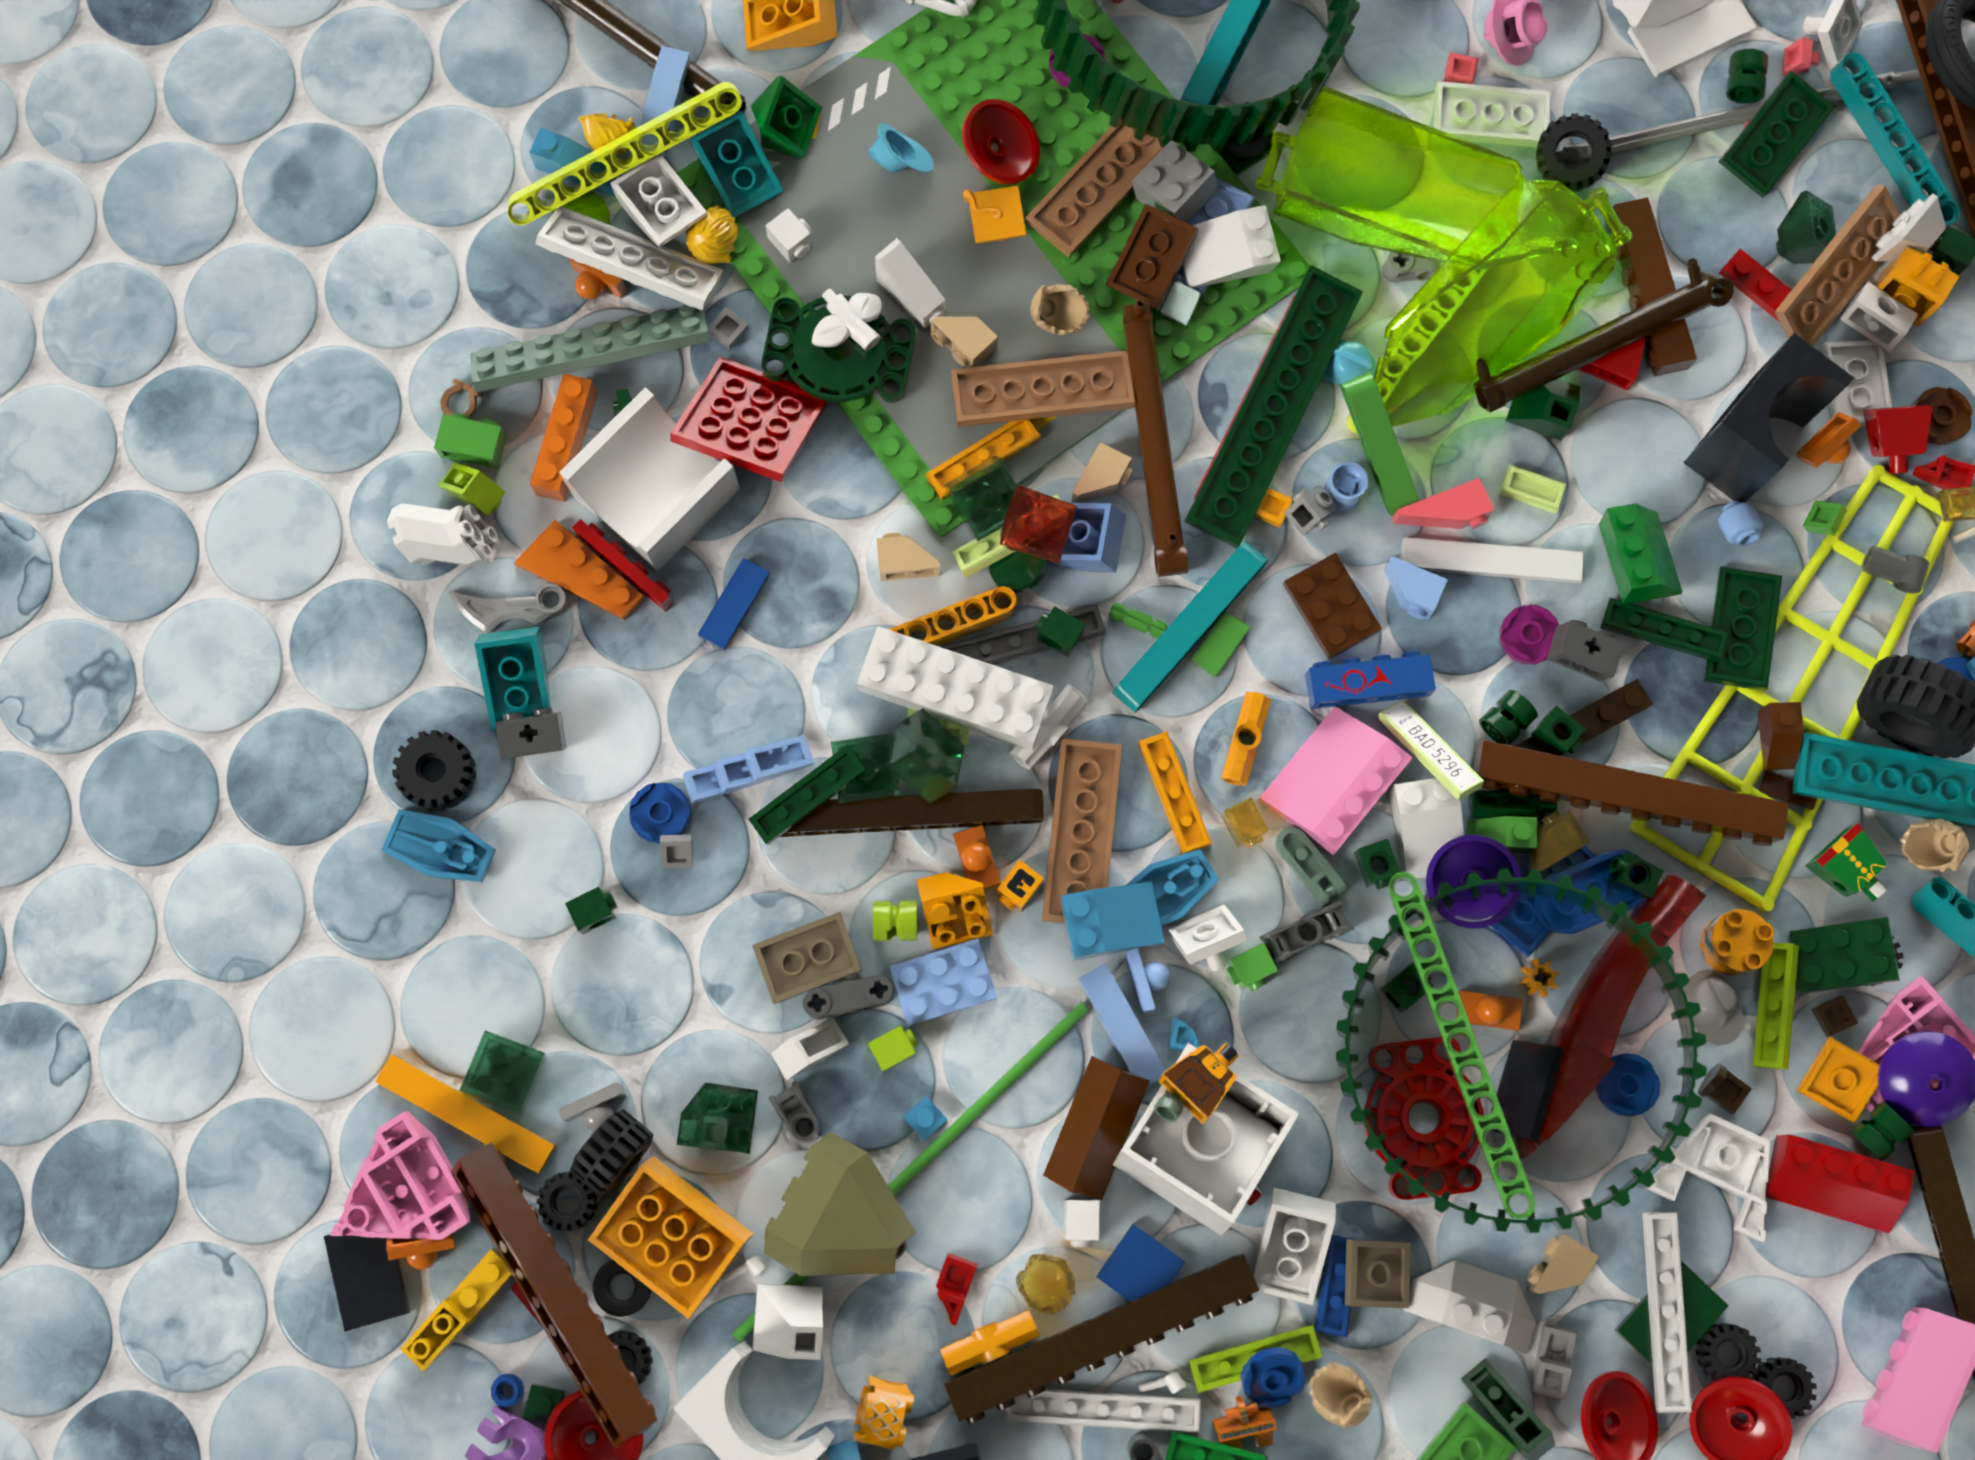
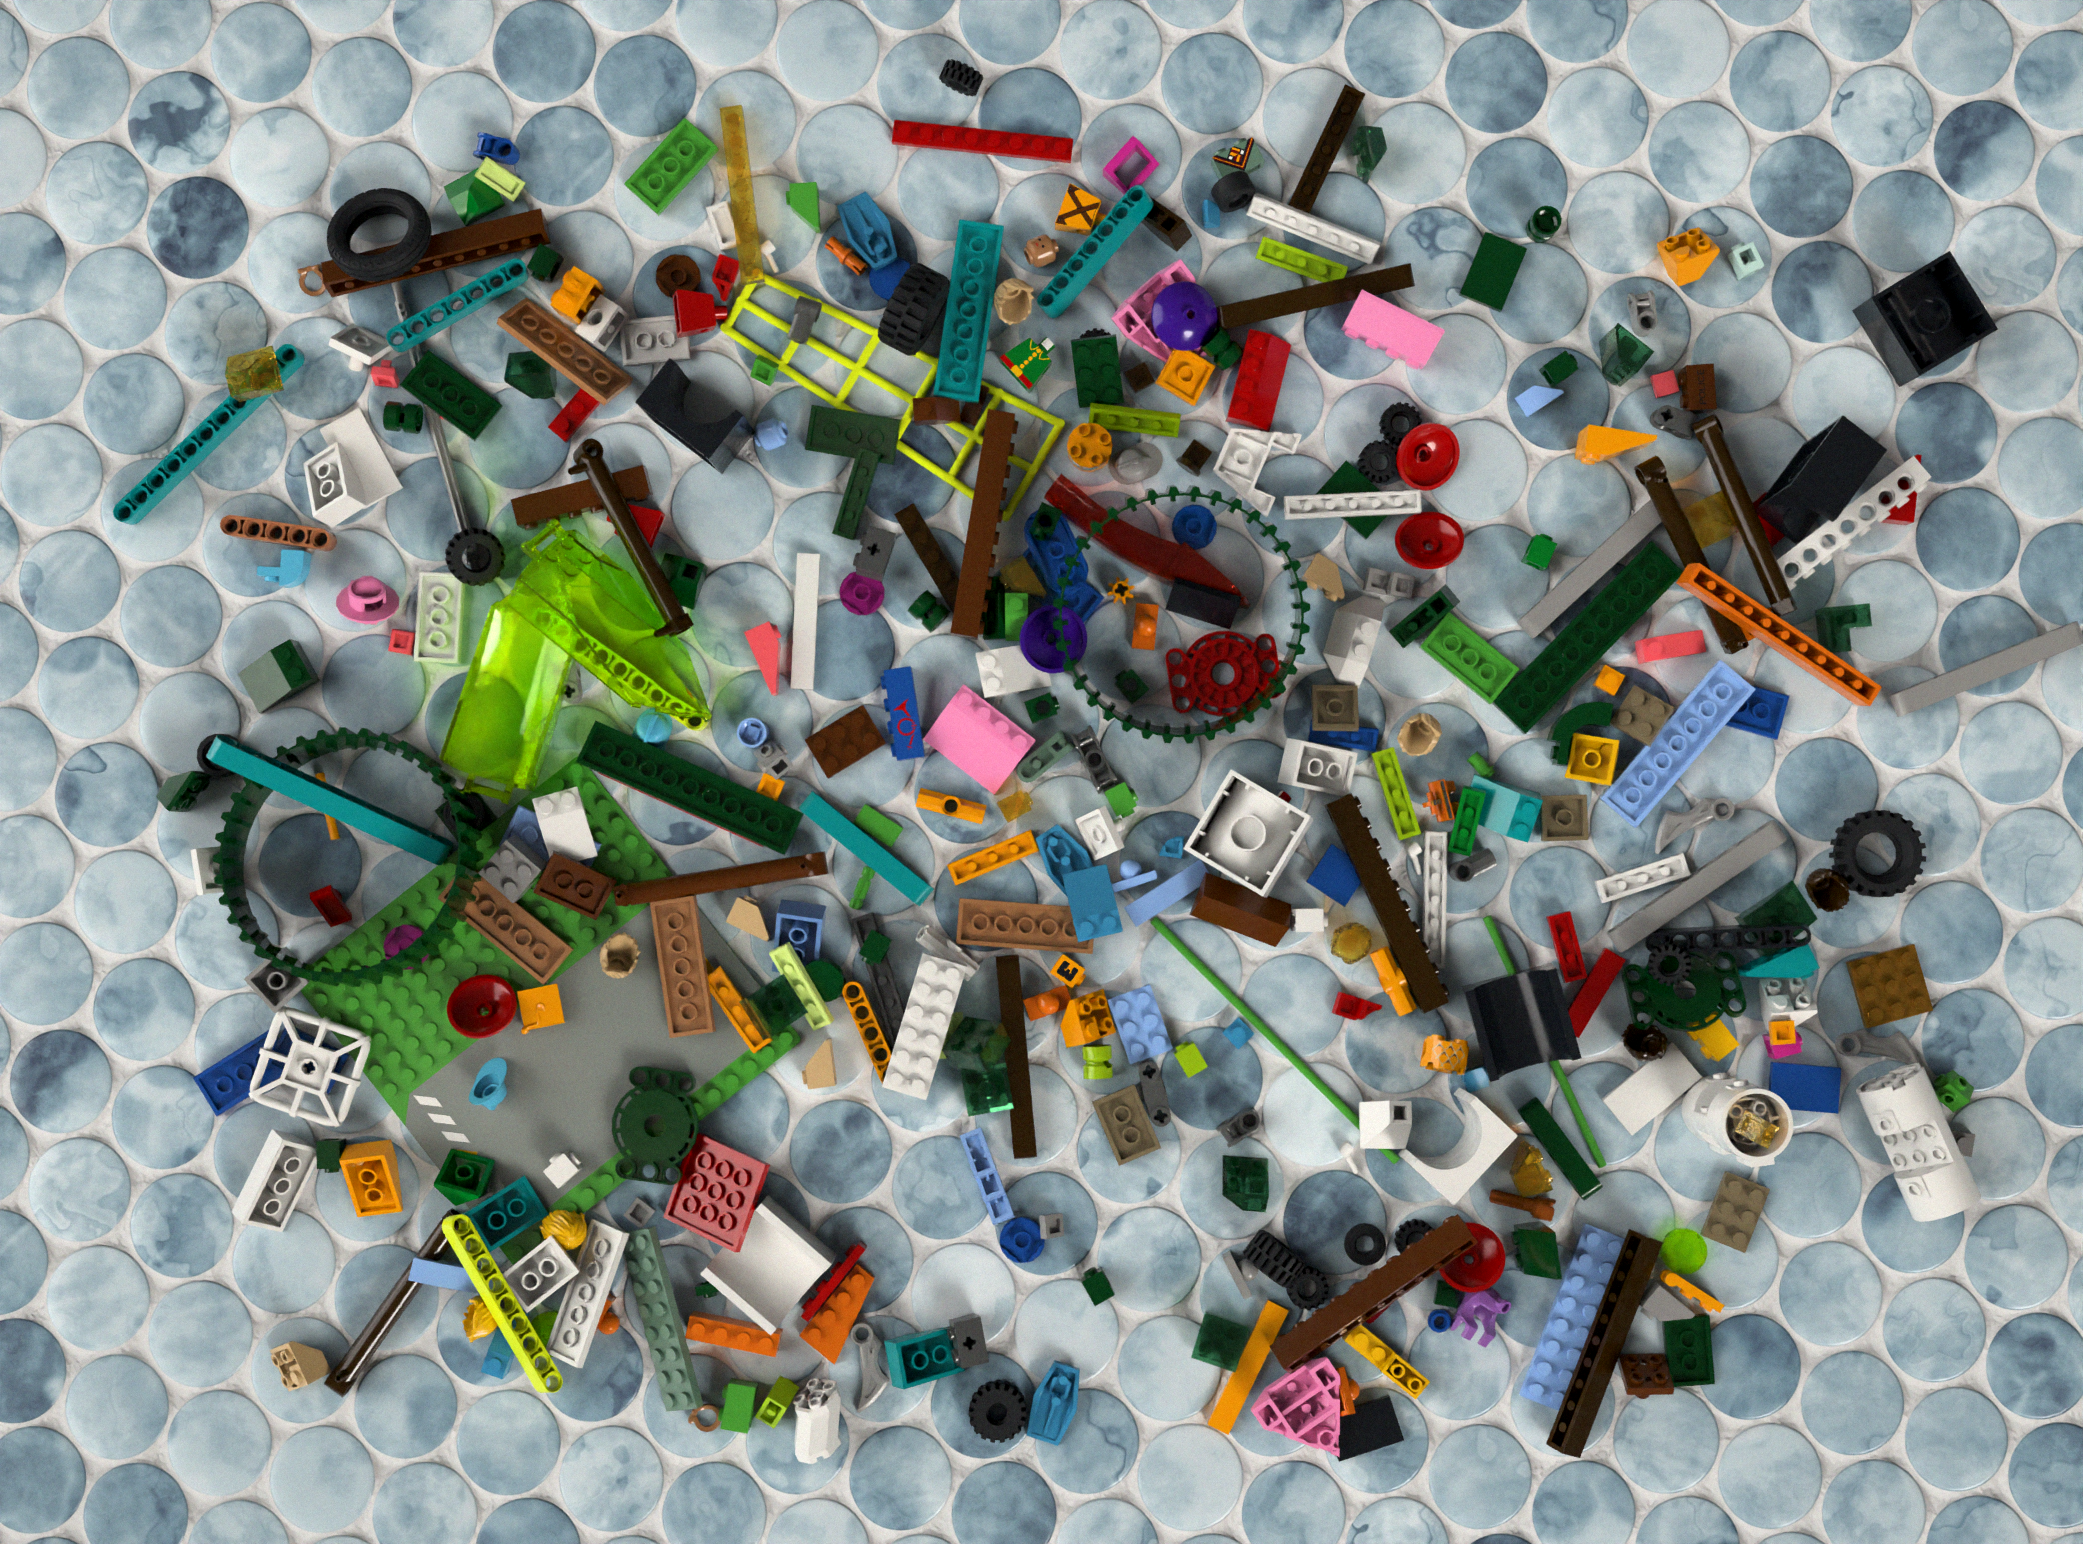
camera: 85 degrees left, 10 degrees up
light orange slope [588,1156,754,1319] -> none
blue tile [698,558,770,651] -> none
dark green plate [748,744,868,845] -> none
olive panel [764,1132,916,1276] -> none
white slope [771,1018,849,1080] -> none
white plant [812,288,882,351] -> none
white slope [875,238,946,329] -> none
tan slope [931,316,998,367] -> none
clear red slope [1000,486,1077,564] -> none
sand green hinge [1154,1093,1183,1122] -> none
torso [1159,1043,1239,1125] -> none
light aqua slope [1160,281,1201,326] -> none
blue tile [1240,1347,1306,1408] -> none
bright green beam [1340,372,1419,516] -> none
tile [1378,700,1484,801] -> none
light blue slope [1384,556,1448,619] -> none
bright green beam [1389,872,1535,1219] -> none
yellowish green tile [1499,465,1567,514] -> none
dark green brick [1530,705,1586,756] -> none
green slope [1598,503,1683,604] -> none
orange tile [1795,412,1861,468] -> none
white slope [1871,194,1946,261] -> none

